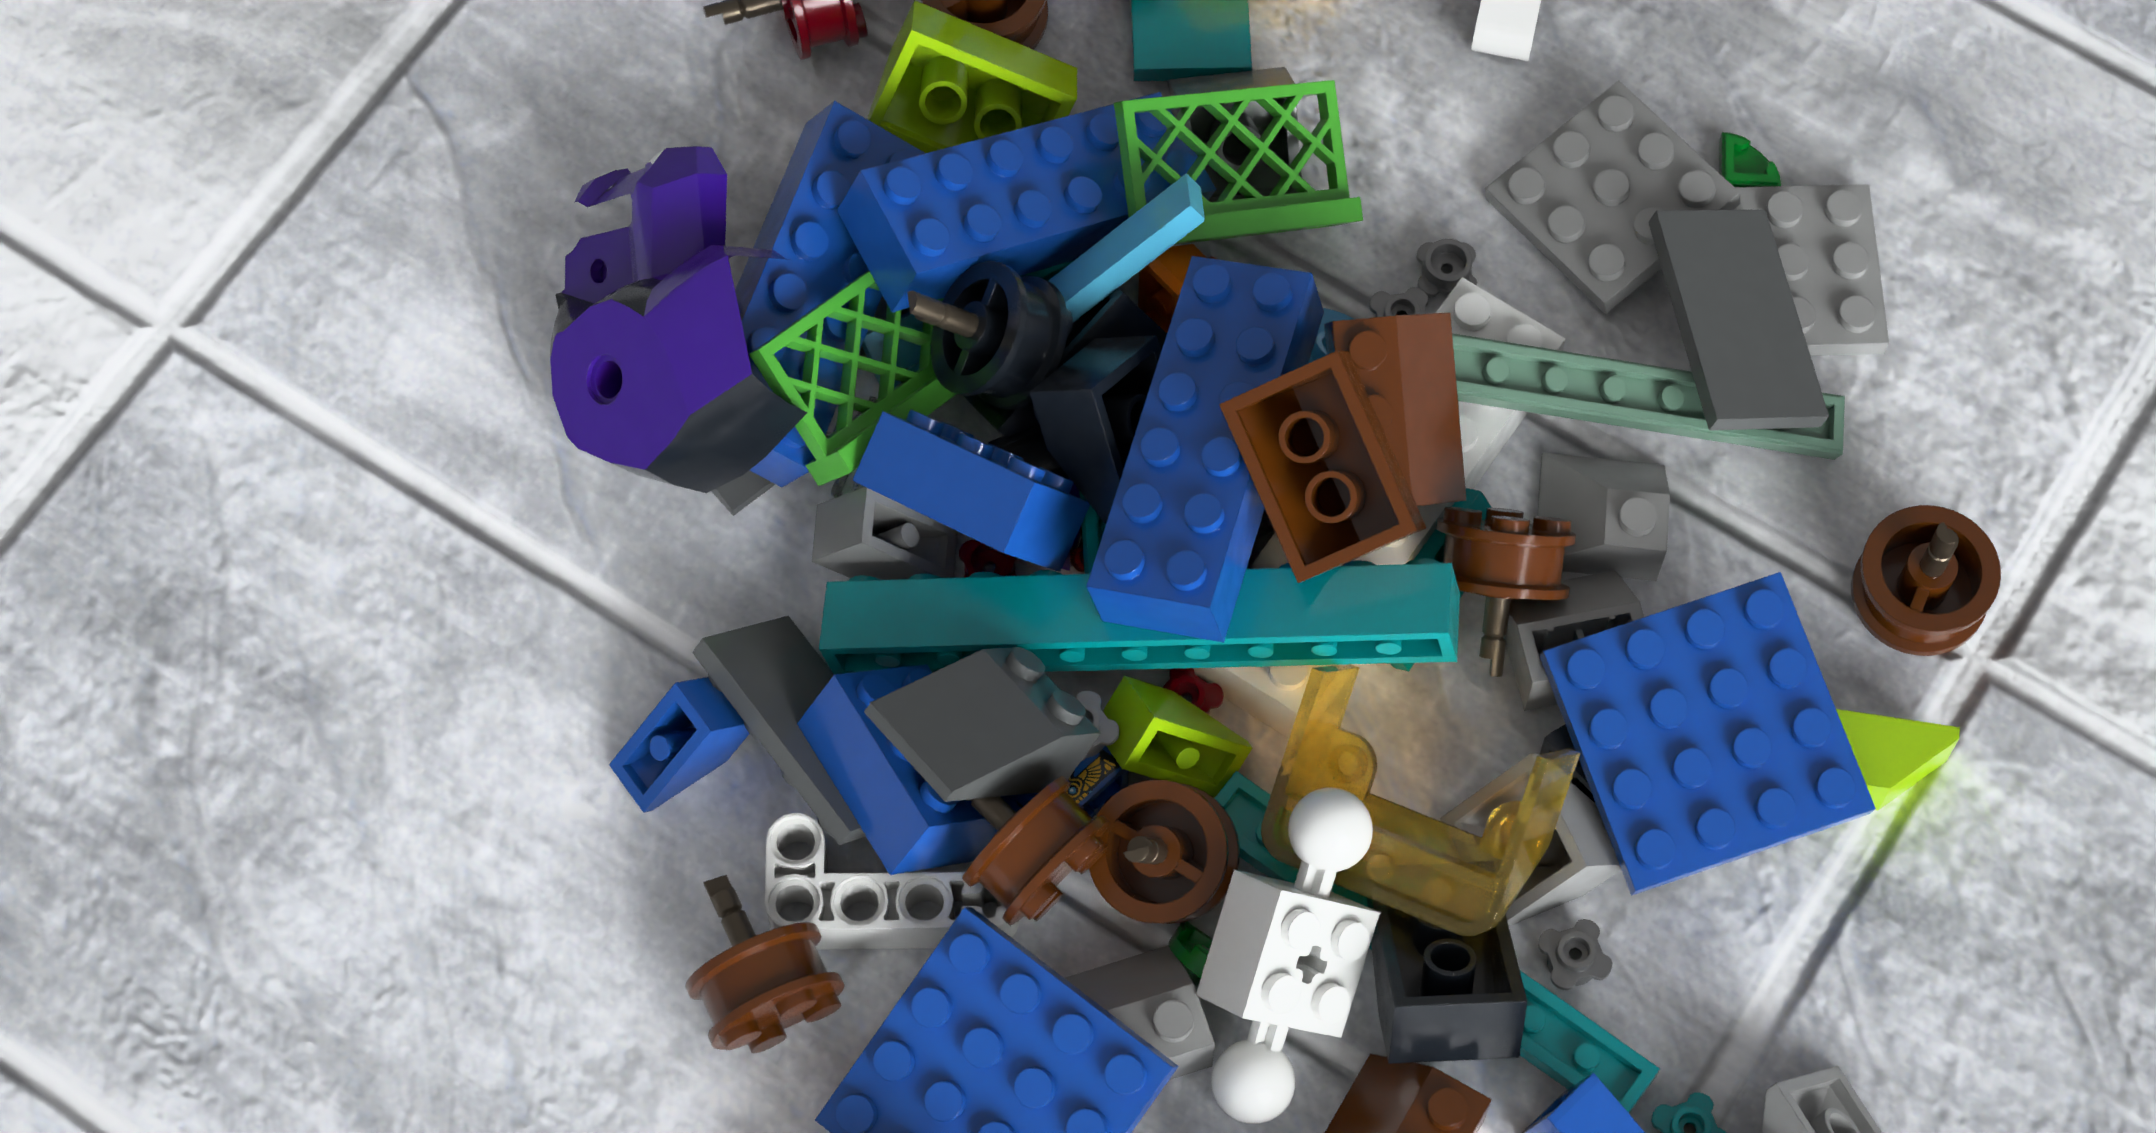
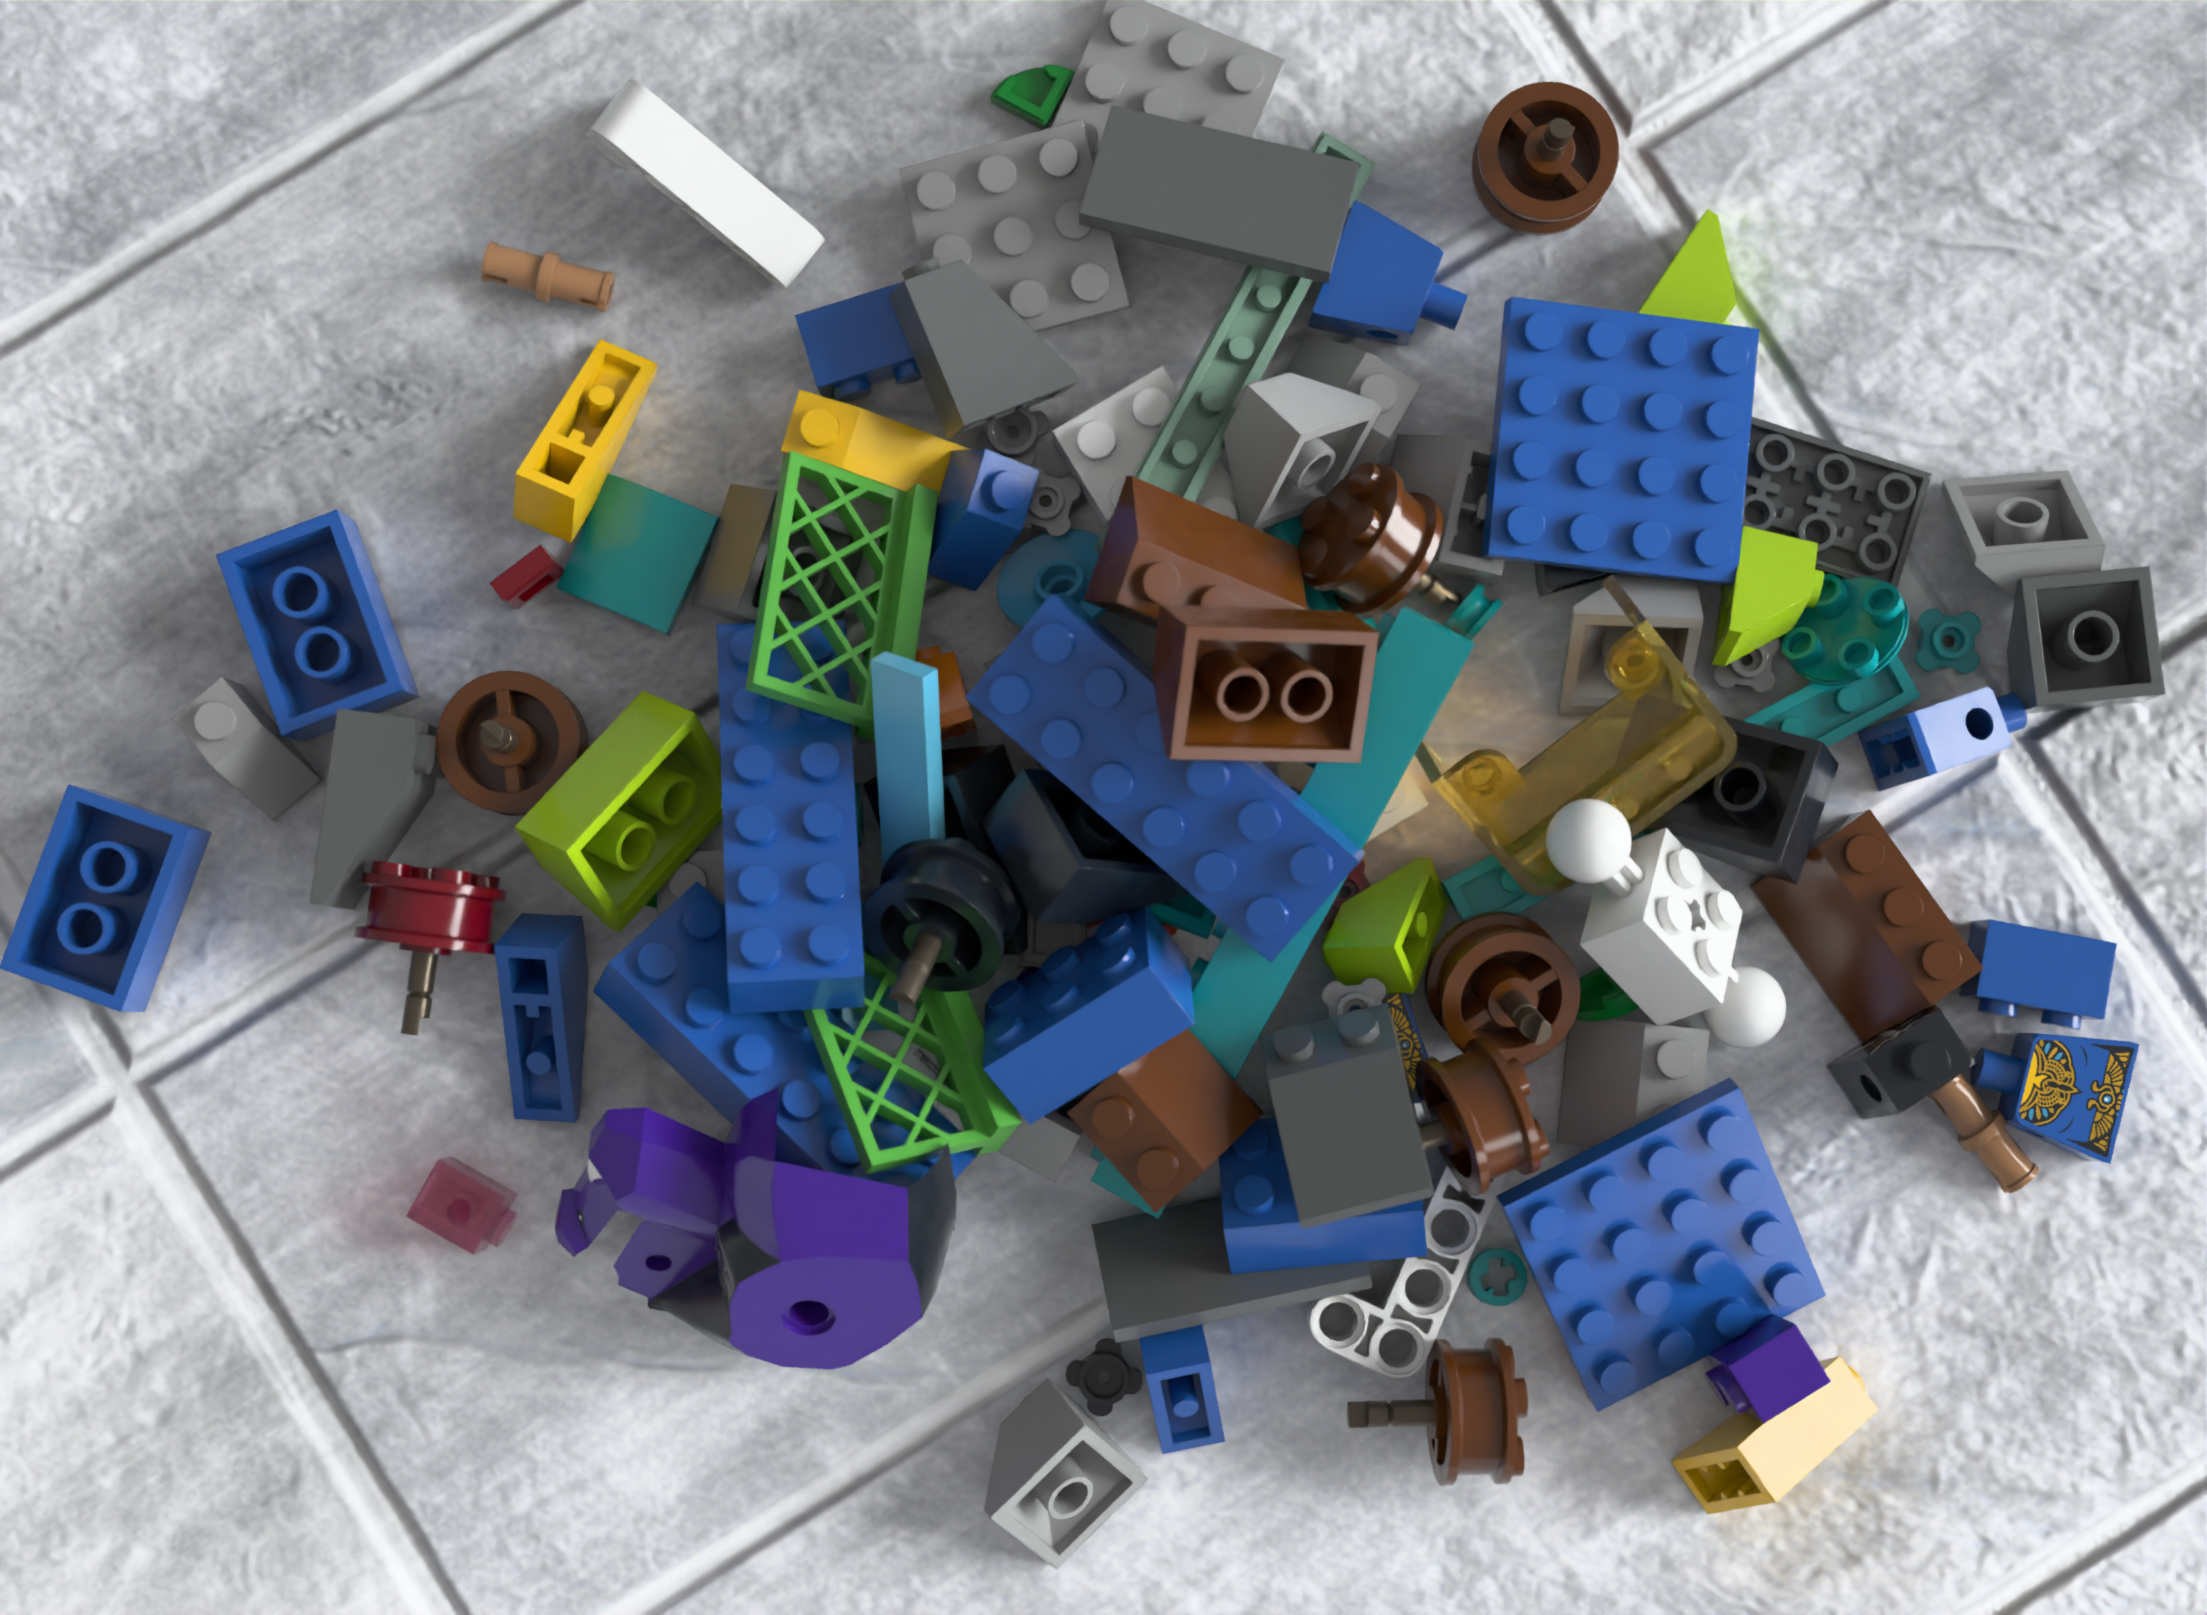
camera: 65 degrees left, 20 degrees up
none -> clear pink brick [406,1156,518,1255]
none -> blue slope [494,913,589,1123]
none -> yellow slope [781,390,970,497]
none -> blue brick [795,282,923,403]
none -> dark grey slope [888,258,1078,439]
none -> blue slope [927,449,1040,591]
none -> light grey slope [984,1378,1149,1570]
none -> black plate [1066,1338,1142,1416]
none -> reddish brown slope [1067,1028,1264,1213]
none -> light grey slope [1223,372,1382,530]
none -> blue torso [1308,201,1468,346]
none -> teal bush [1443,583,1504,640]
none -> teal bush [1467,1248,1528,1306]
none -> lime slope [1711,526,1824,667]
none -> dark grey tile [1742,417,1932,588]
none -> teal dish [1781,574,1909,686]

